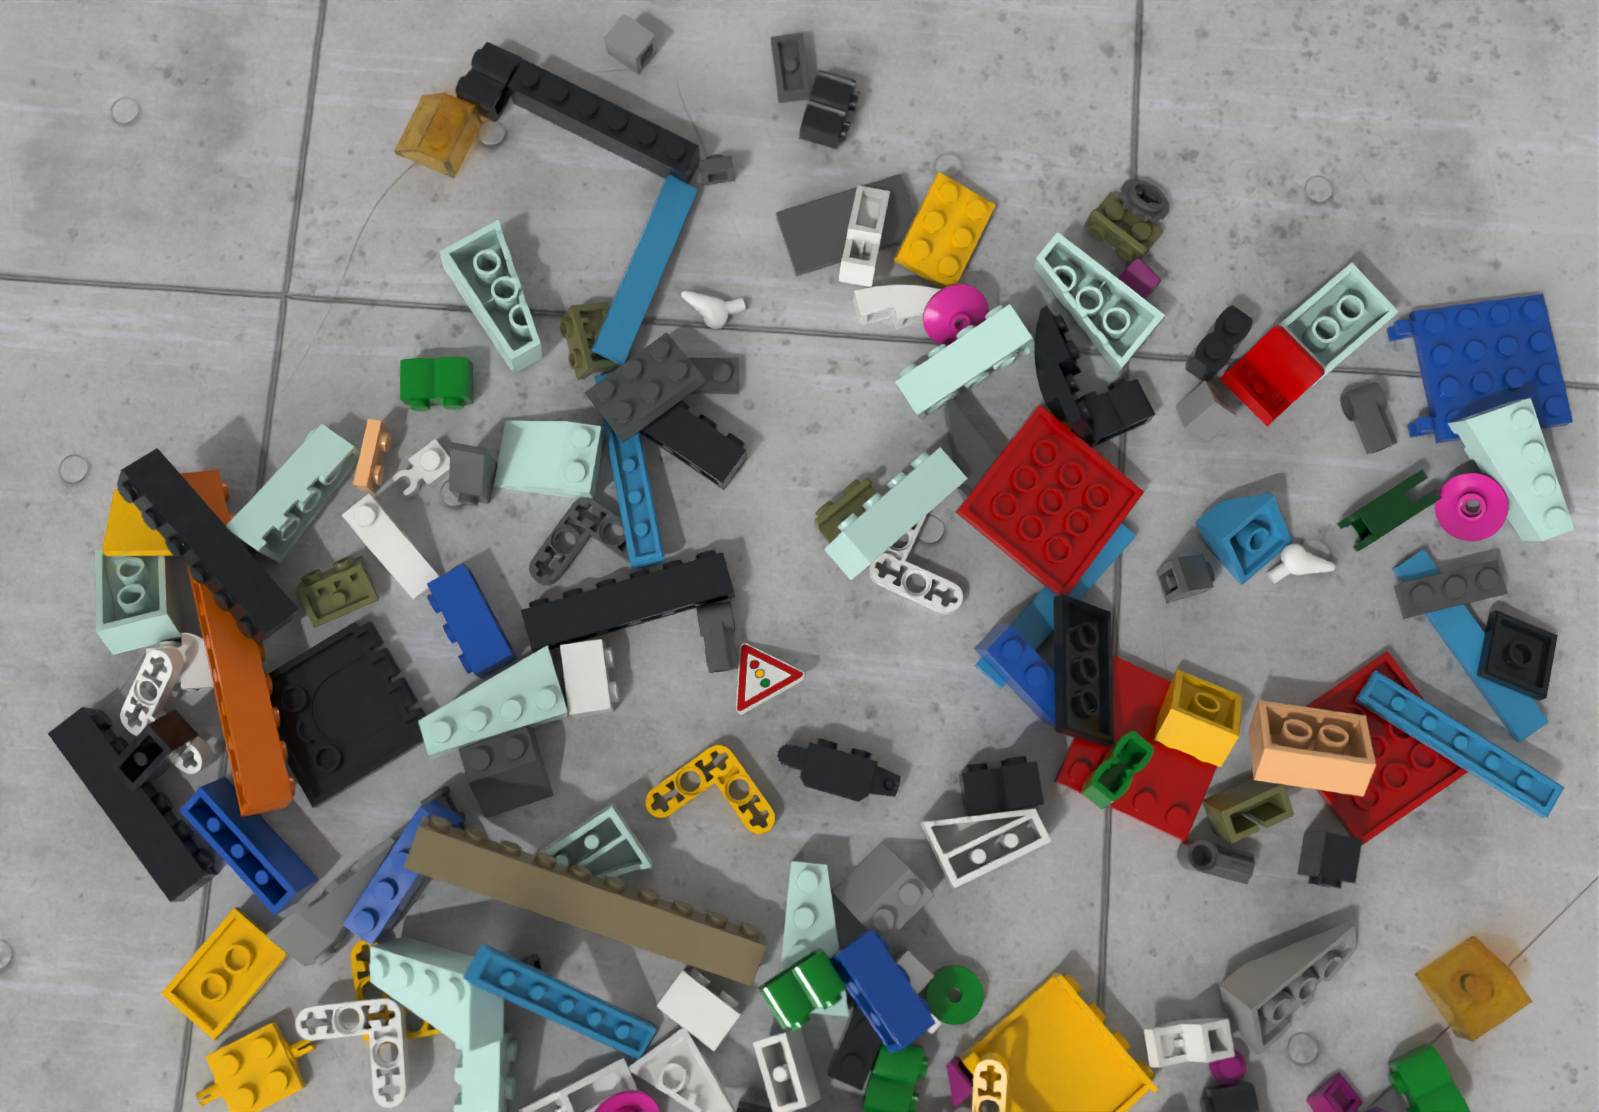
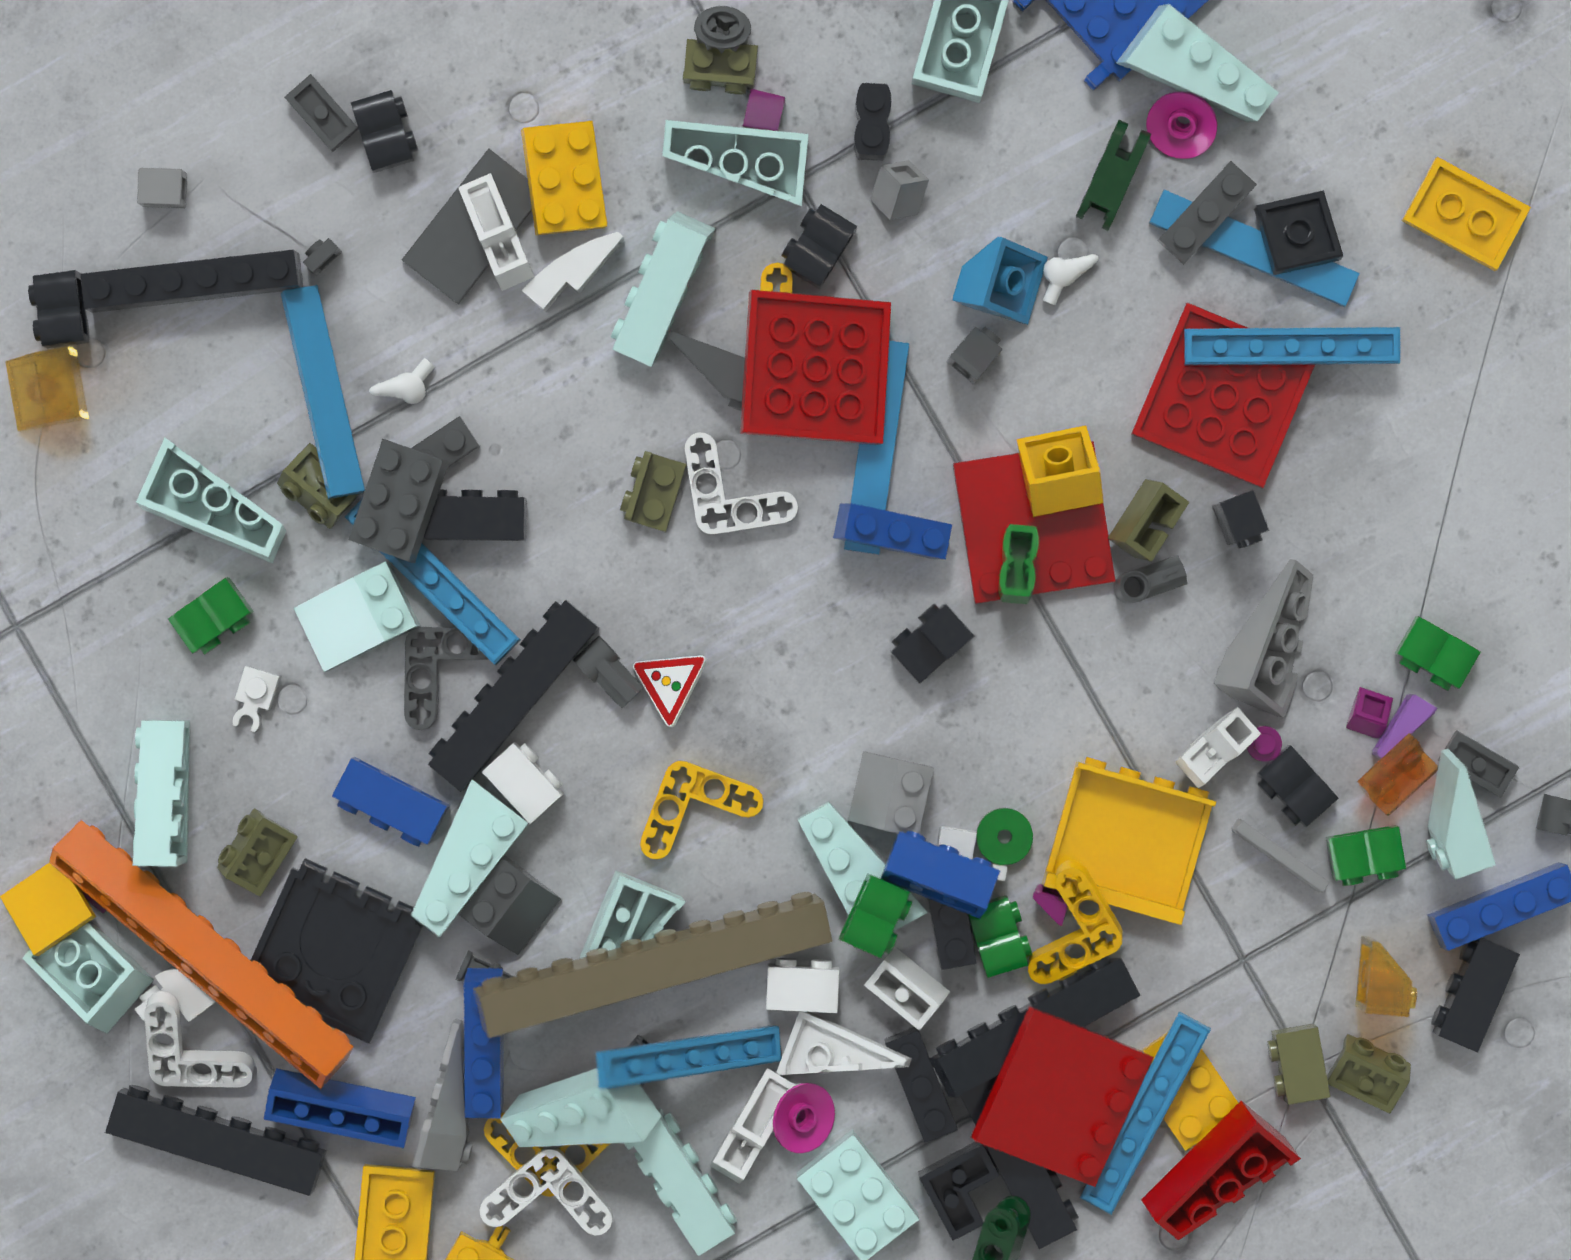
camera: 30 degrees left, 10 degrees up
black brick [109,709,199,793] -> none
black brick [117,448,298,645] -> none
white slope [342,494,440,600] -> none
light nougat plate [353,419,392,494] -> none
dark grey slope [449,442,497,506] -> none
black hinge [777,738,901,802] -> none
light aqua wedge [824,447,968,580] -> none
white wedge [920,809,1052,888] -> none
dark pink dish [923,284,989,346] -> none
black slope [1034,305,1093,438] -> none
black tile [1054,594,1114,747] -> none
red bracket [1219,325,1325,427] -> none
light nougat brick [1248,700,1376,796] -> none
dark grey piece [1340,382,1398,454] -> none
clear yellow slope [1415,936,1533,1042] -> none

